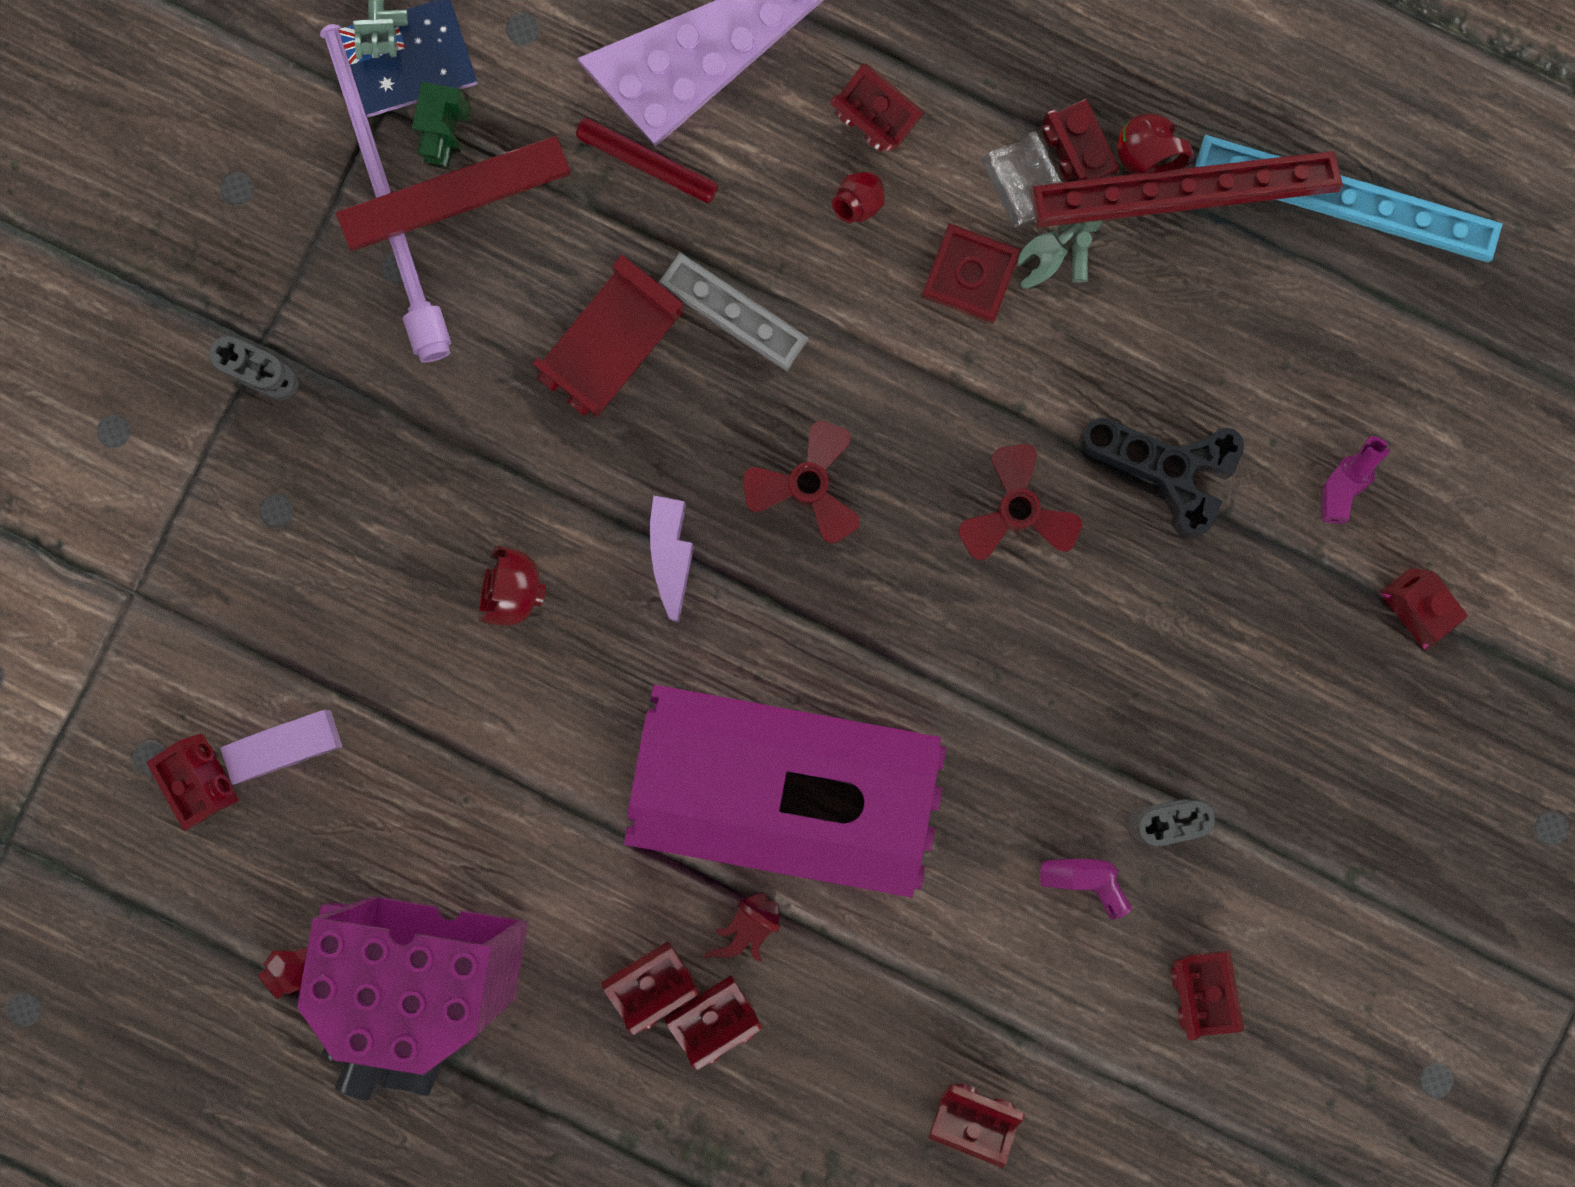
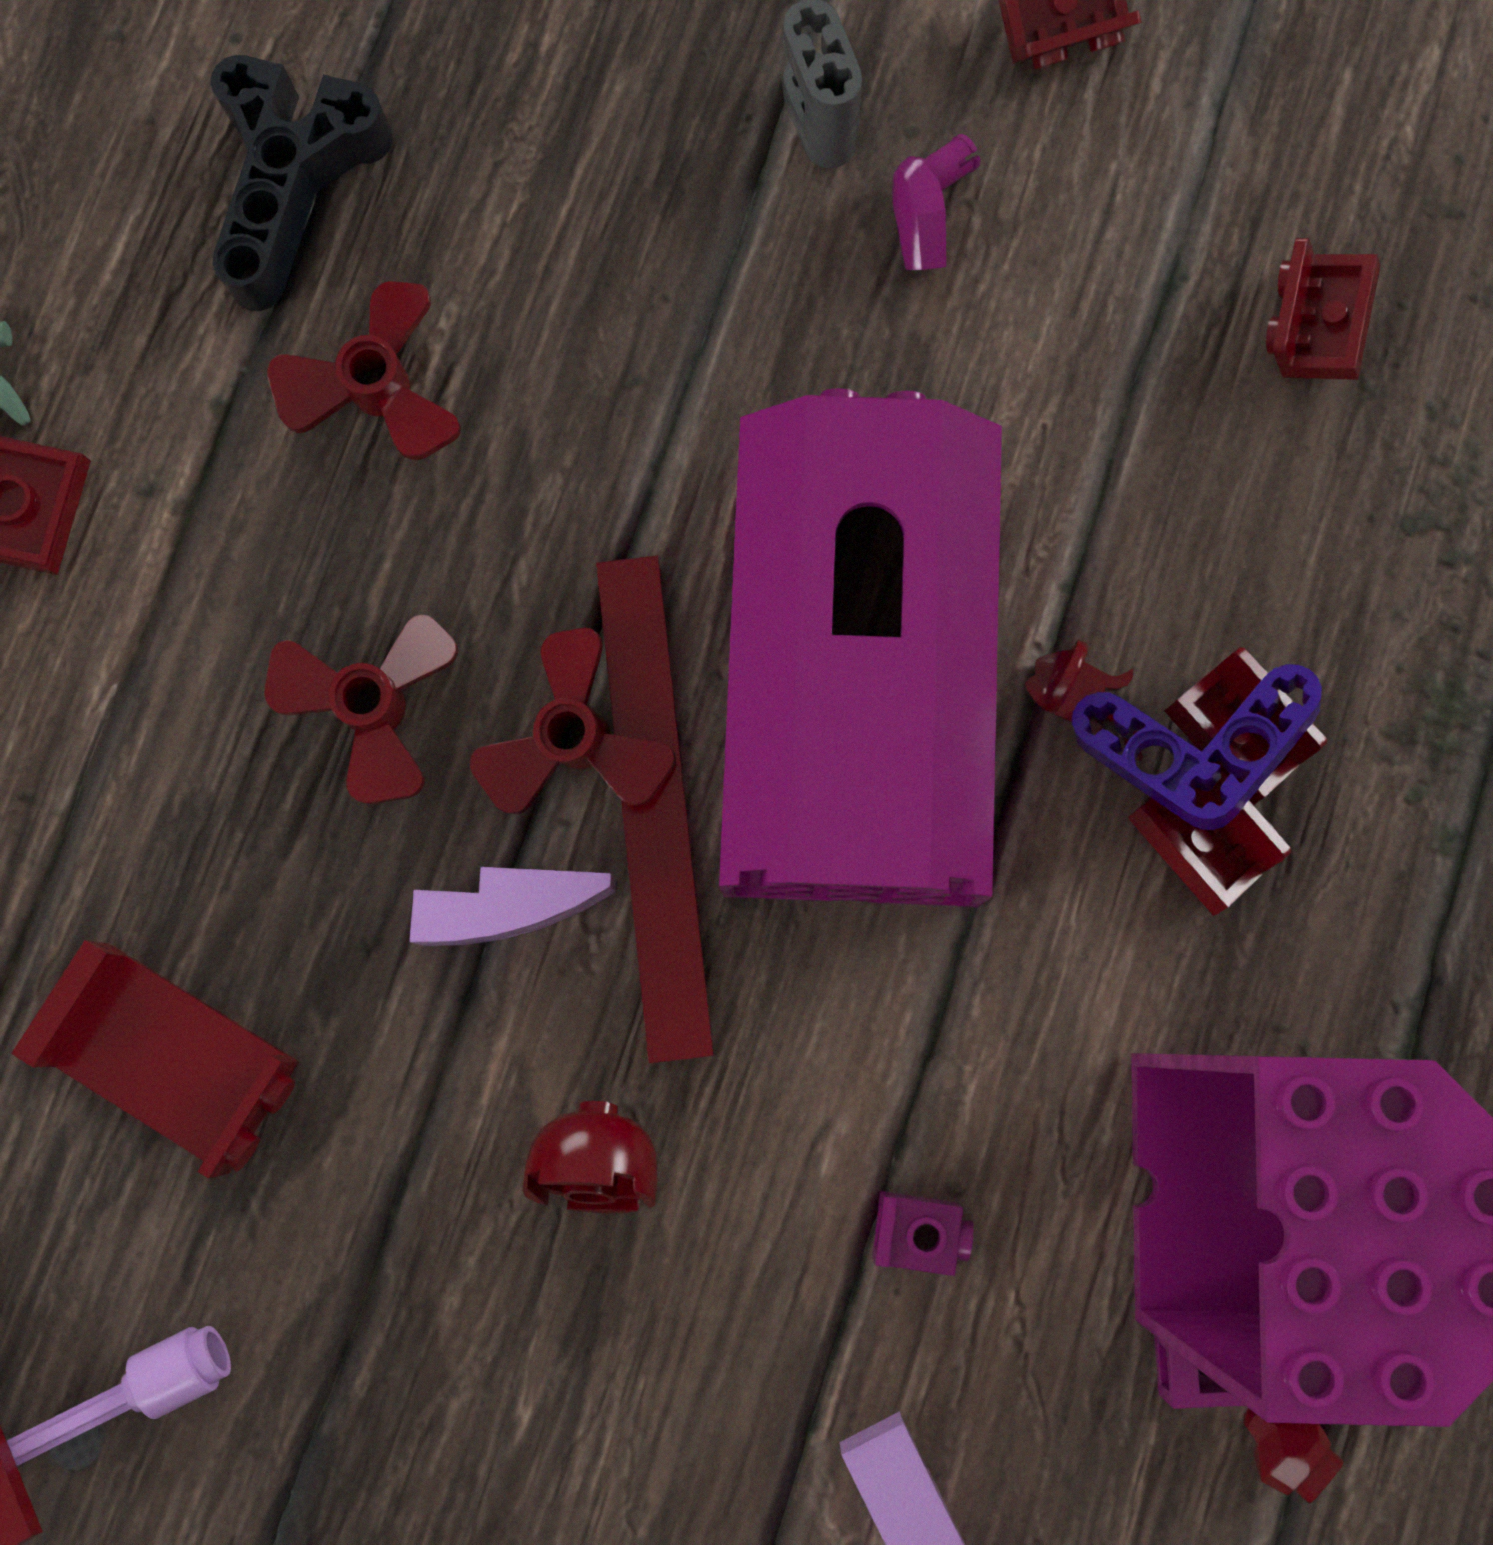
camera: 90 degrees left, 5 degrees down
light grey tile [658,252,808,372] -> none
none -> dark red piece [470,627,676,814]
none -> dark red tile [596,555,714,1063]
none -> magenta brick [872,1191,974,1276]
none -> dark purple beam [1072,664,1322,830]

